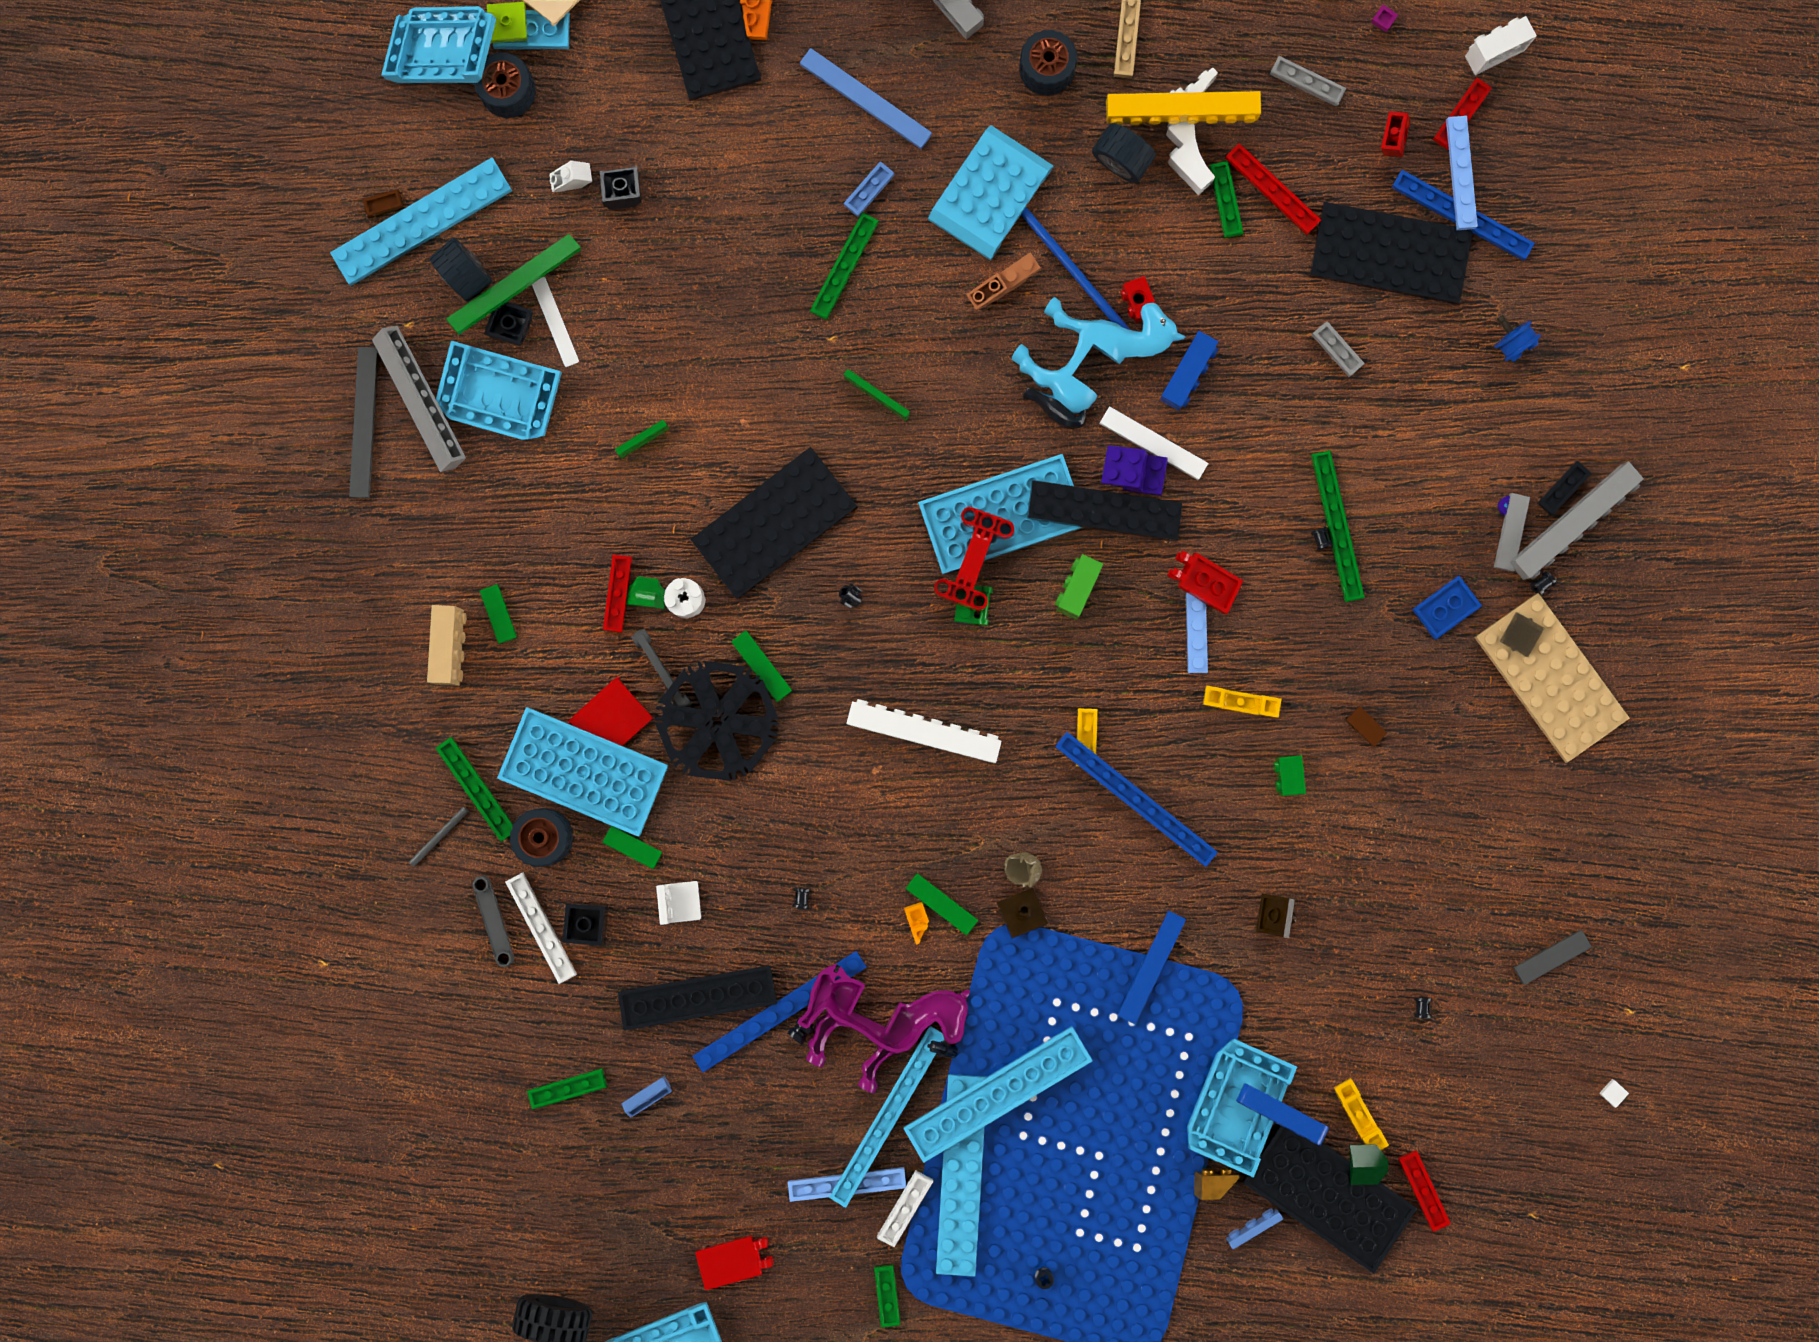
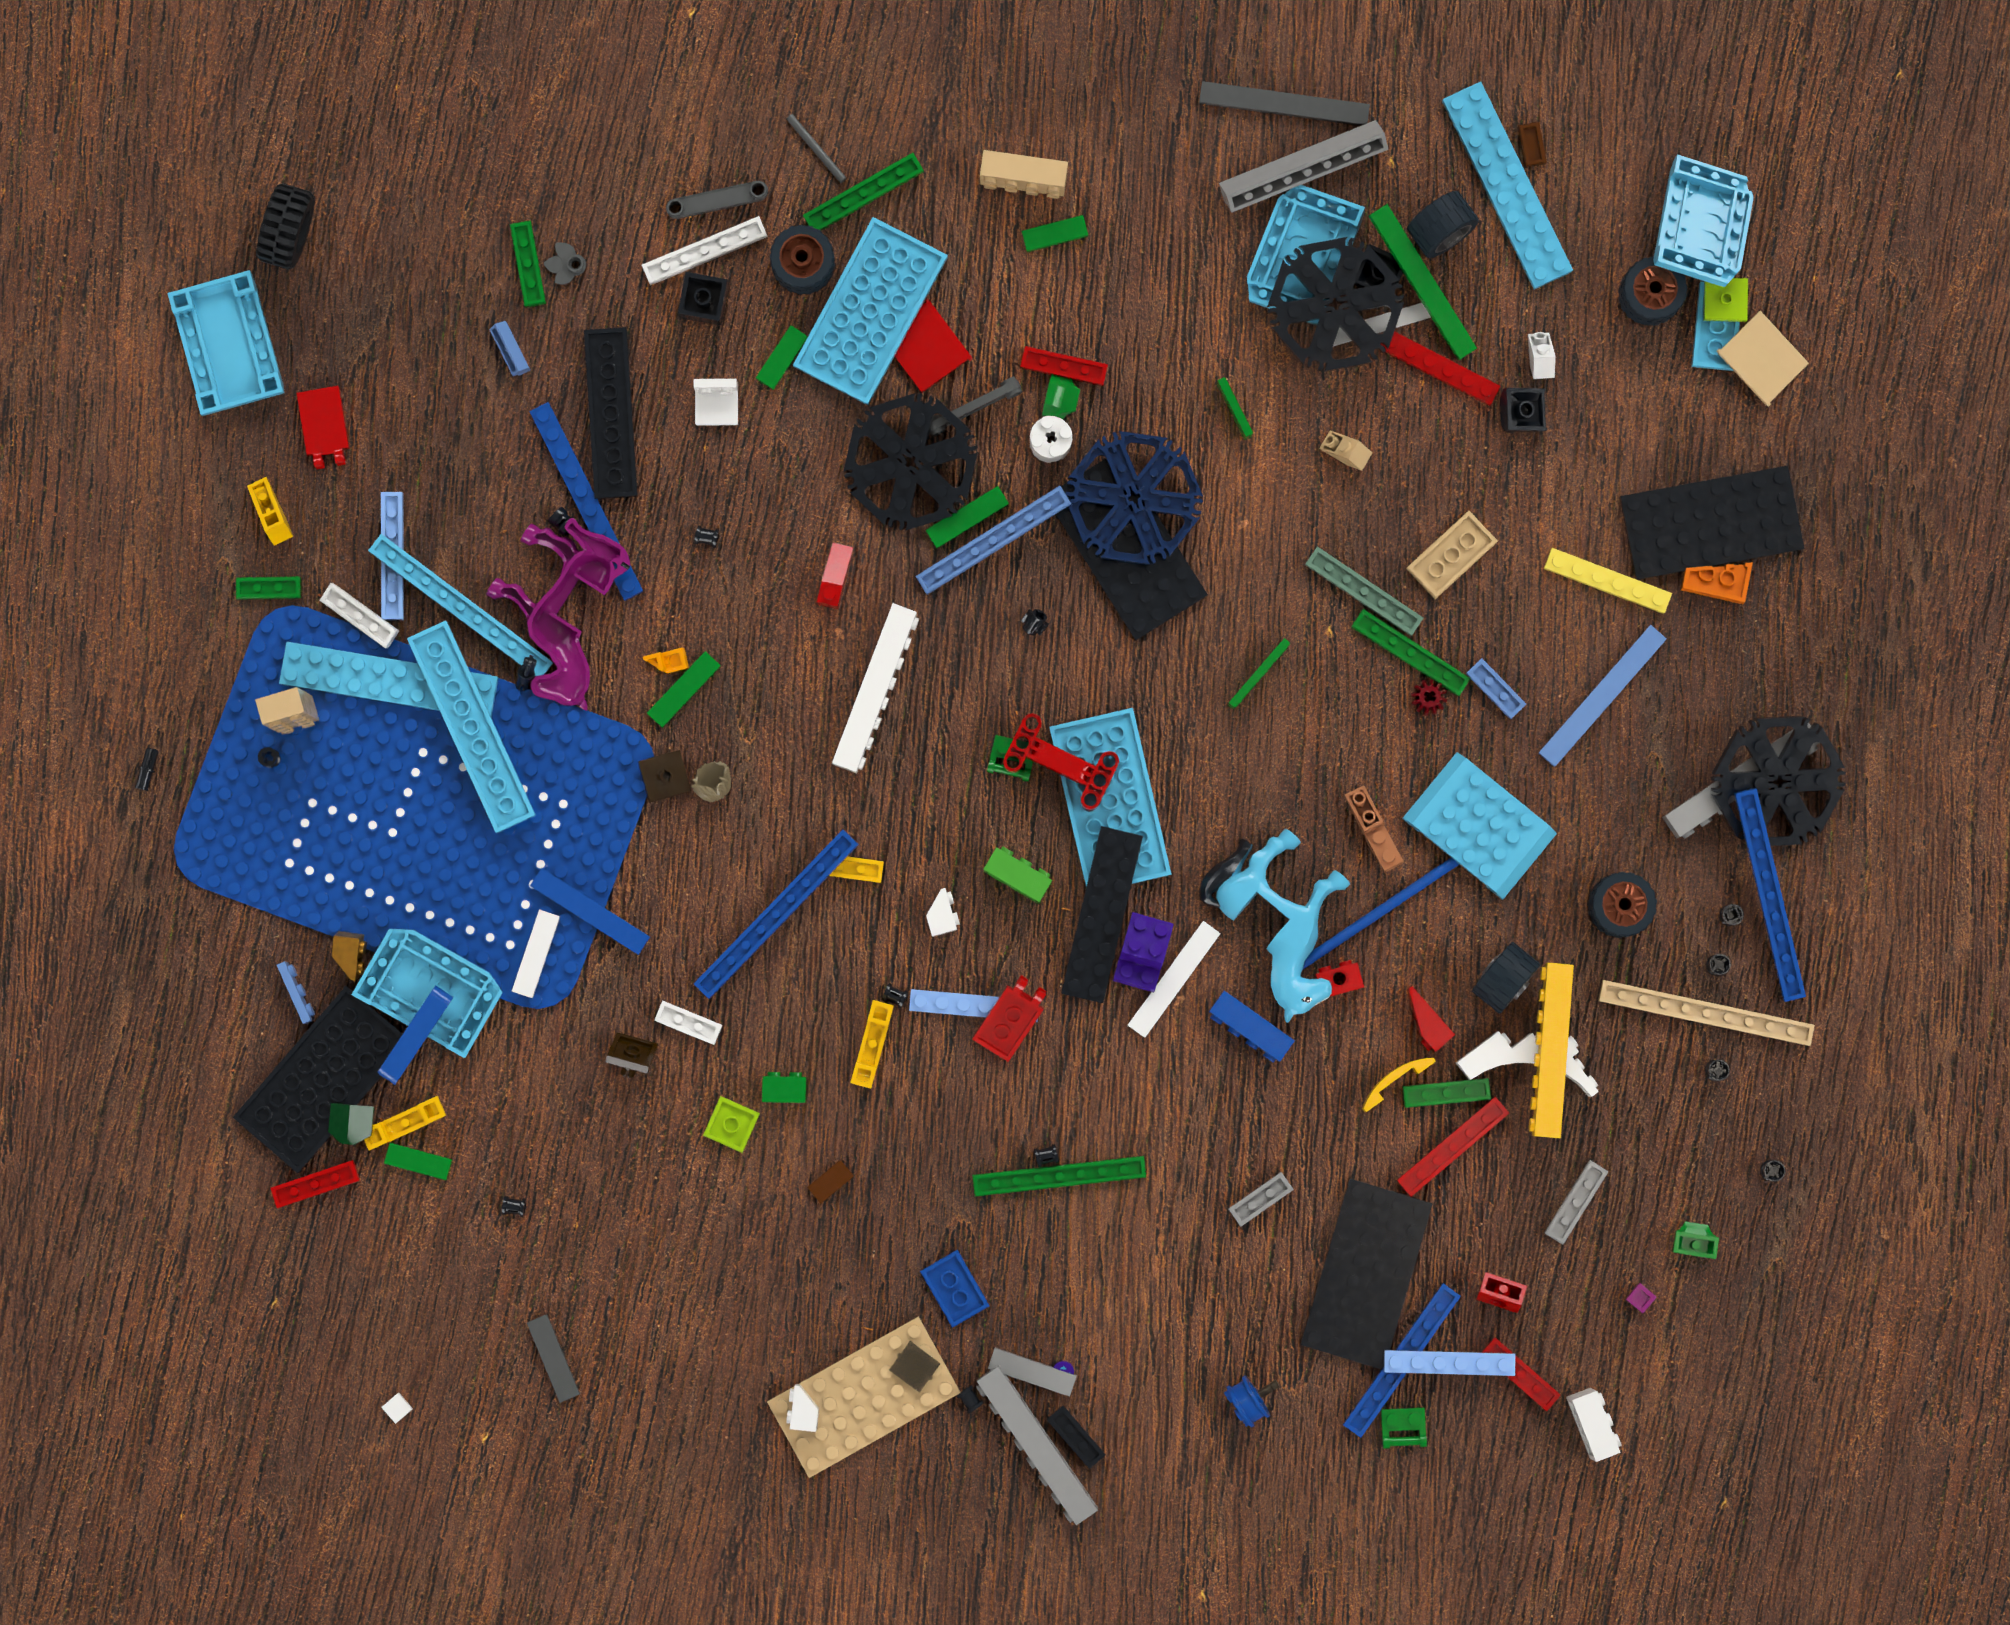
camera: 90 degrees right, 0 degrees up
none -> yellow slope [247,477,293,546]
none -> tan brick [255,687,319,735]
none -> green tile [384,1143,453,1180]
none -> white tile [512,910,560,998]
none -> dark grey plate [544,242,586,285]
none -> white plate [654,1001,723,1045]
none -> lime plate [703,1096,760,1153]
none -> white slope [786,1384,819,1432]
none -> slope [817,543,854,610]
none -> black bush [881,983,909,1009]
none -> medium blue tile [916,486,1072,595]
none -> white slope [926,888,960,937]
none -> dark blue plate [1066,431,1203,565]
none -> black plate [1267,237,1404,372]
none -> sand green plate [1305,546,1423,636]
none -> tan slope [1319,430,1373,471]
none -> yellow slope [1362,1058,1436,1112]
none -> red plate [1381,331,1500,406]
none -> green plate [1381,1407,1427,1449]
none -> tan tile [1406,511,1498,599]
none -> red slope [1407,986,1455,1052]
none -> dark red gear [1411,679,1447,716]
none -> light yellow plate [1544,548,1672,614]

